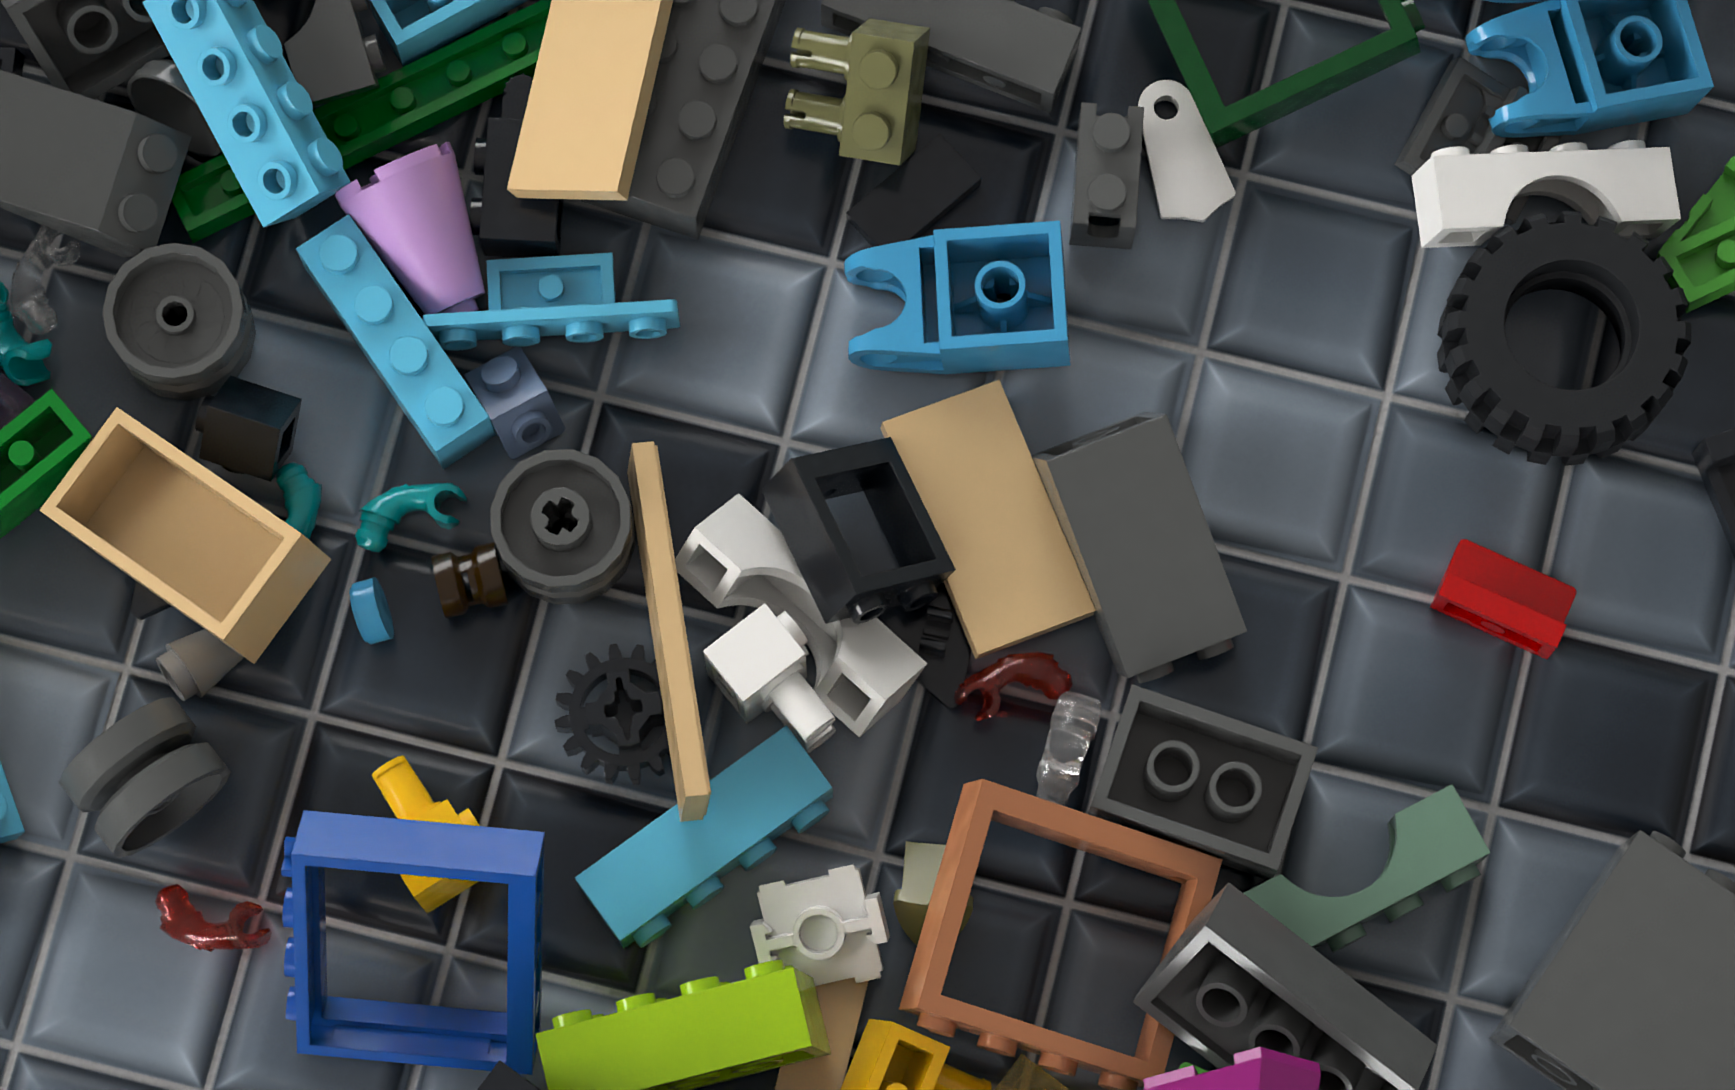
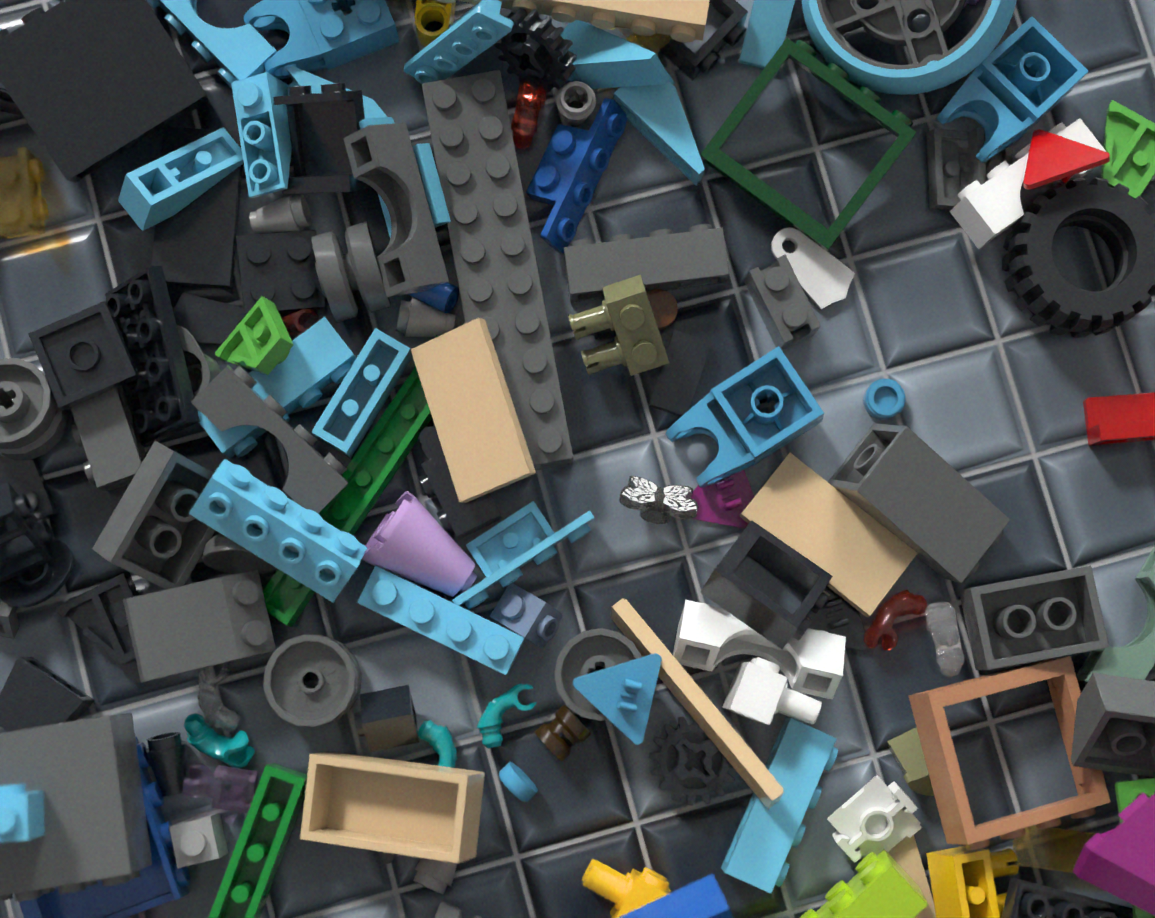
camera: 35 degrees left, 5 degrees up
none -> dark azure piece [573,653,662,744]
none -> clear smoke animal [619,476,699,524]
none -> reddish brown tile [647,289,678,330]
none -> magenta piece [677,470,754,529]
none -> dark azure tile [863,379,905,420]
none -> piece [1023,129,1110,190]

